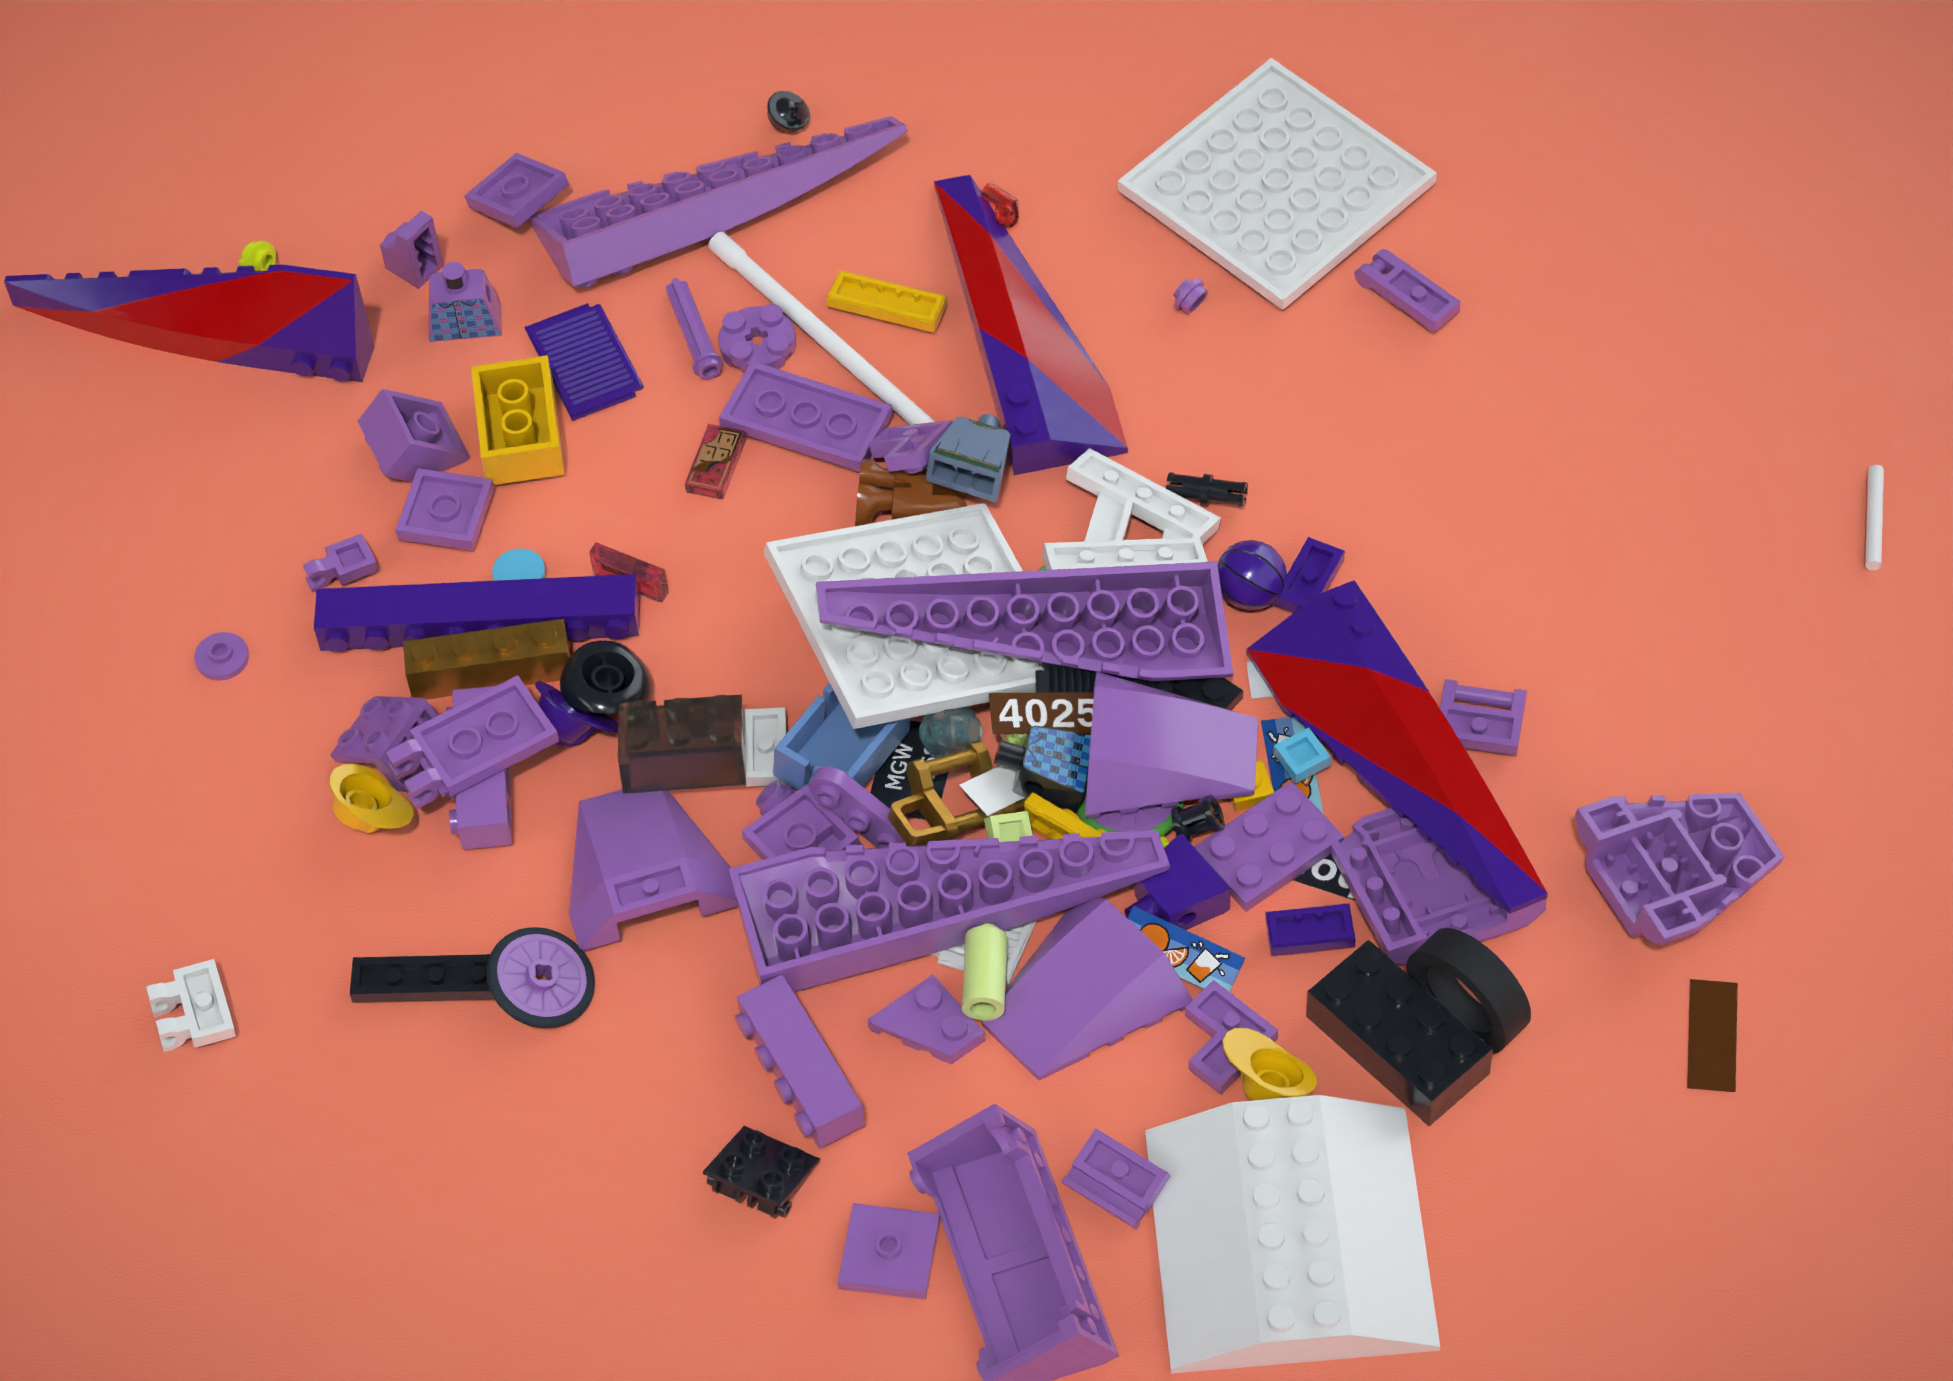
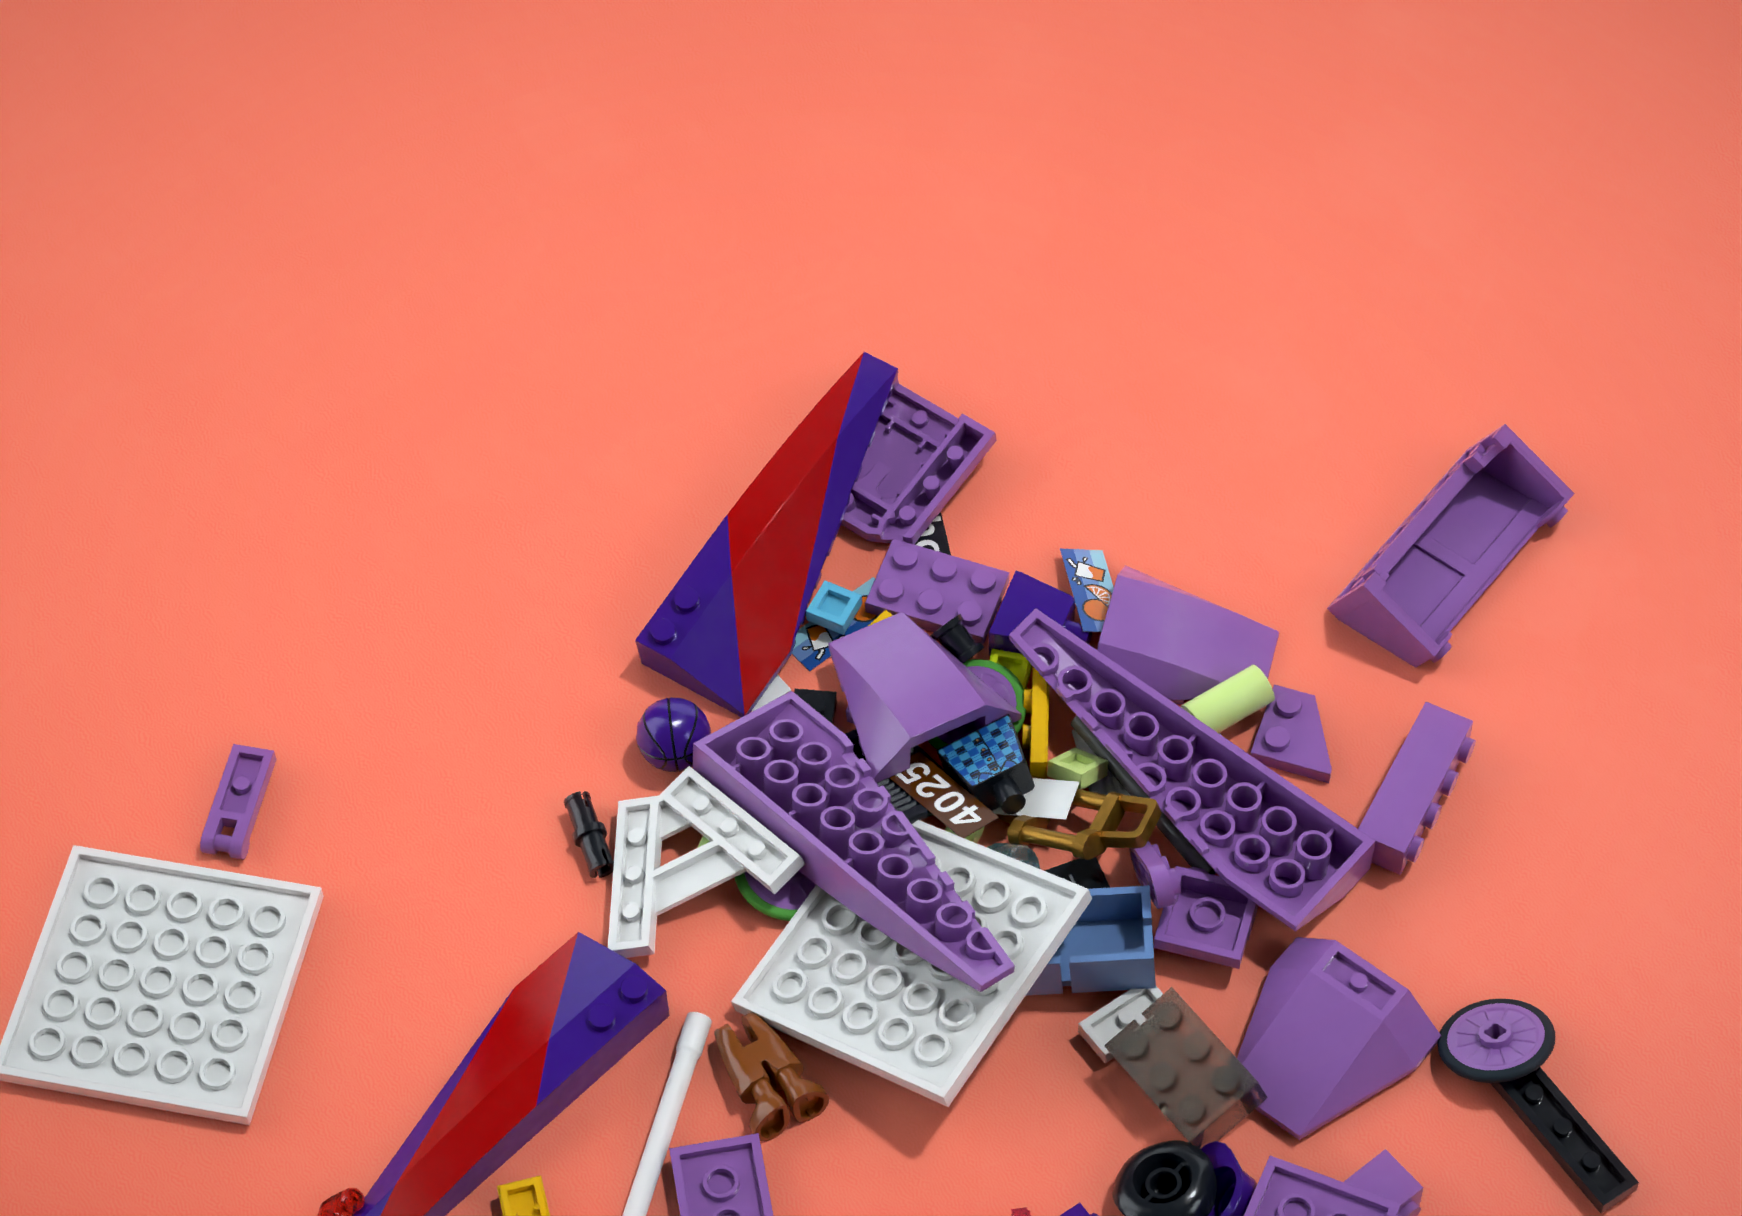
camera: 125 degrees left, 0 degrees up
black hinge [703,1126,820,1219] -> none
medium lavender plate [756,780,794,816] -> none
medium lavender plate [838,1203,940,1300] -> none
medium lavender plate [869,420,953,474] -> none
sand blue torso [925,414,1010,503] -> none
medium lavender plate [1061,1128,1171,1230] -> none
white slope [1145,1095,1440,1374] -> none
medium lavender plate [1173,278,1208,314] -> none
medium lavender plate [1185,980,1278,1094] -> none
yellow piece [1222,1028,1318,1101] -> none
dark purple plate [1265,903,1356,956] -> none
dark purple plate [1275,537,1345,612] -> none
black brick [1306,940,1493,1126] -> none
black tyre [1407,928,1531,1054] -> none
medium lavender plate [1440,679,1527,756] -> none
medium lavender wedge [1575,793,1785,945] -> none
reddish brown sticker [1687,979,1738,1092] -> none
white bar [1865,465,1884,570] -> none

